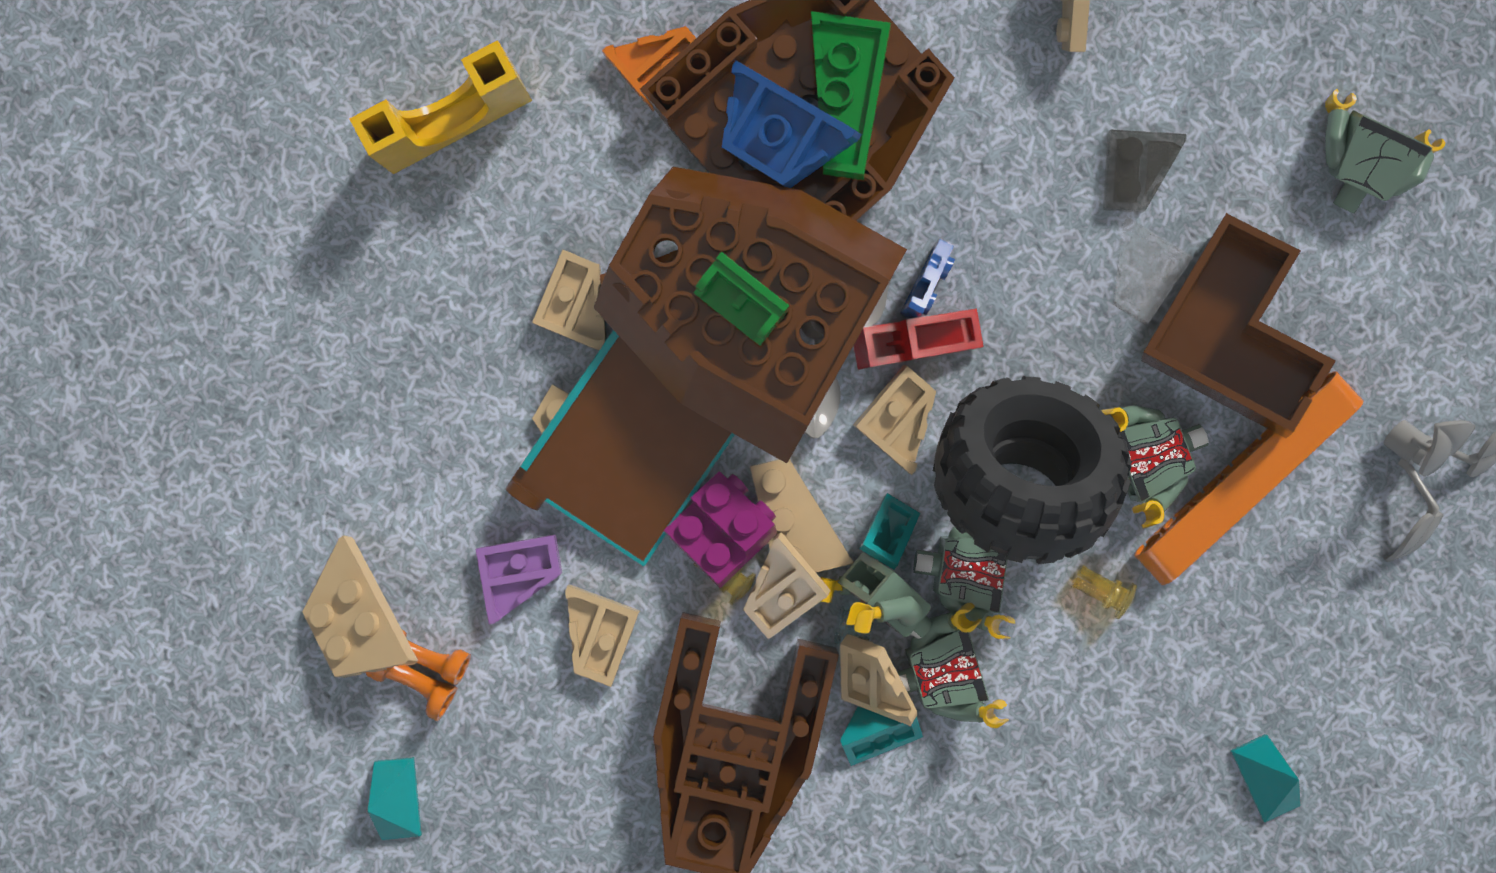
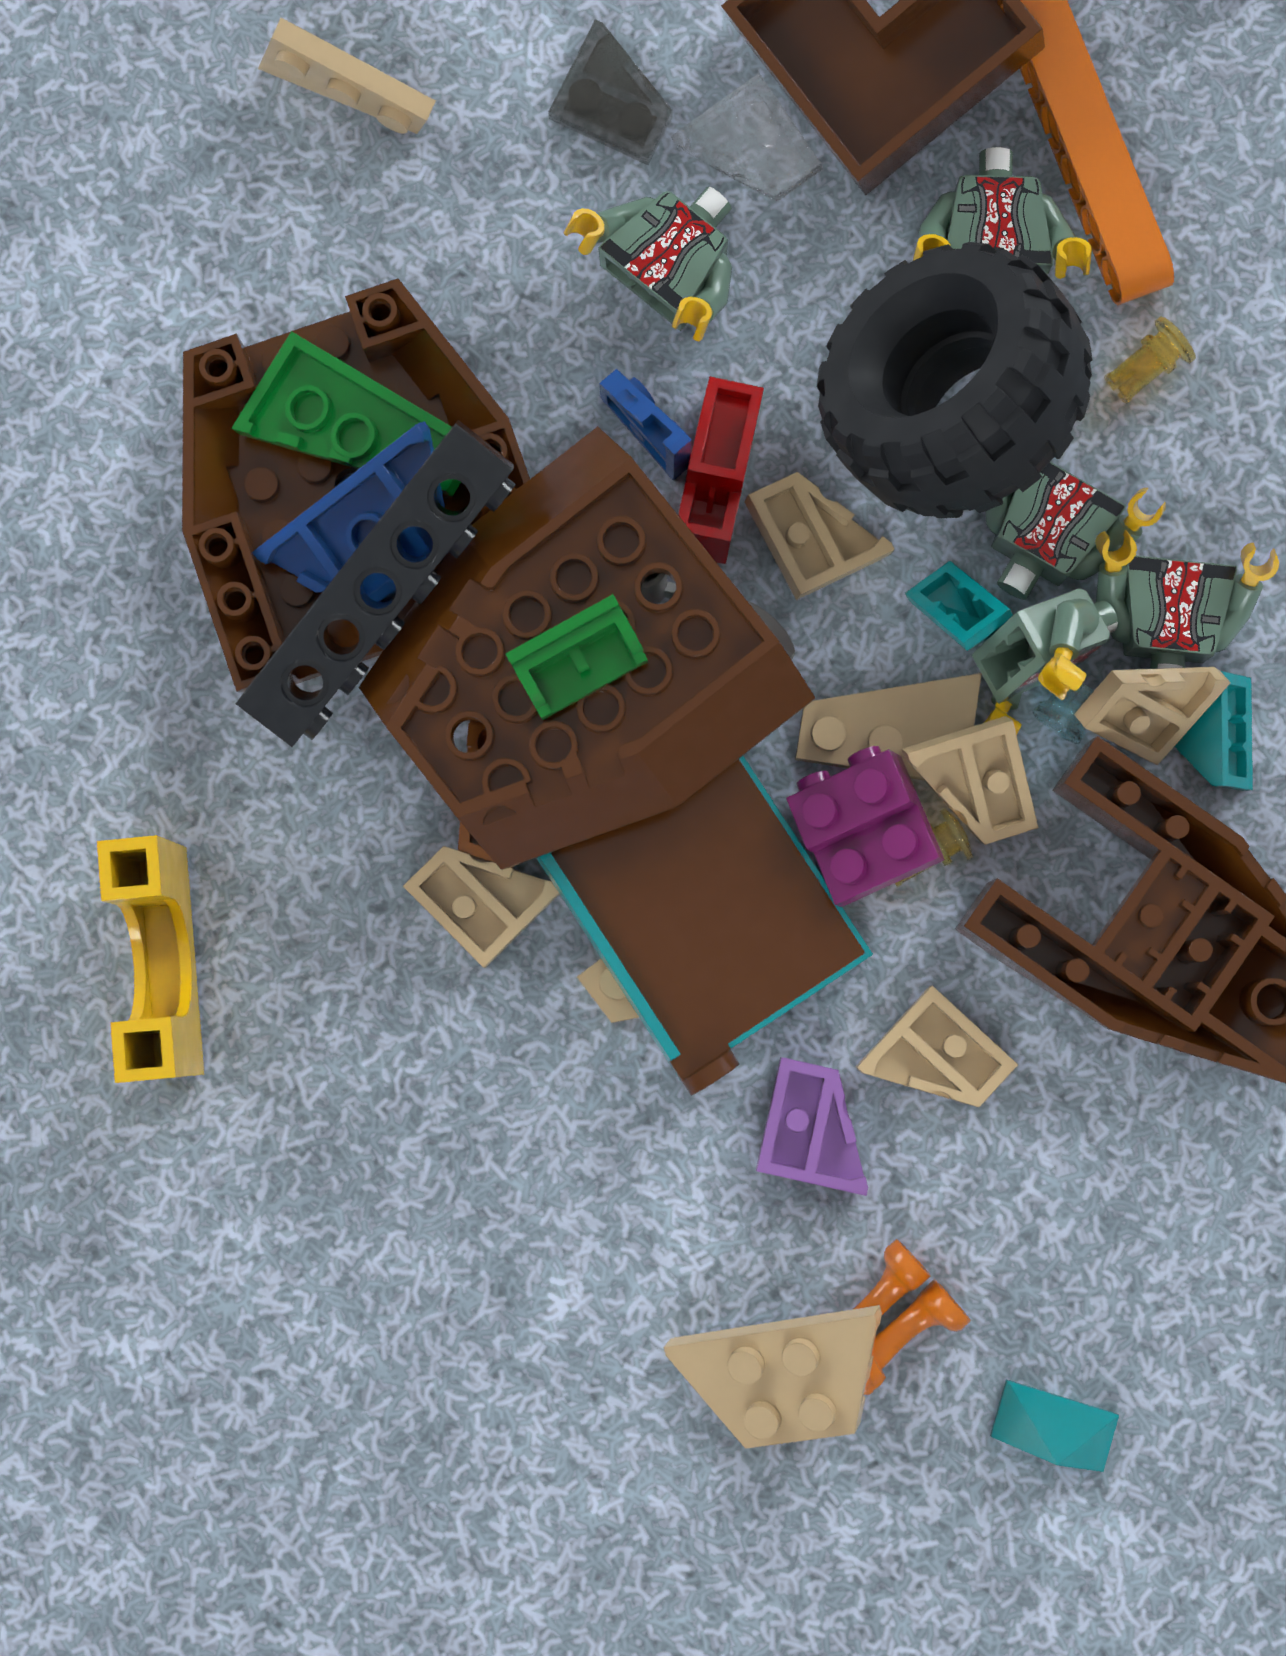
camera: 65 degrees left, 5 degrees down
orange wing [602,26,696,111] -> none
none -> black brick [235,420,516,747]
none -> torso [563,187,732,342]

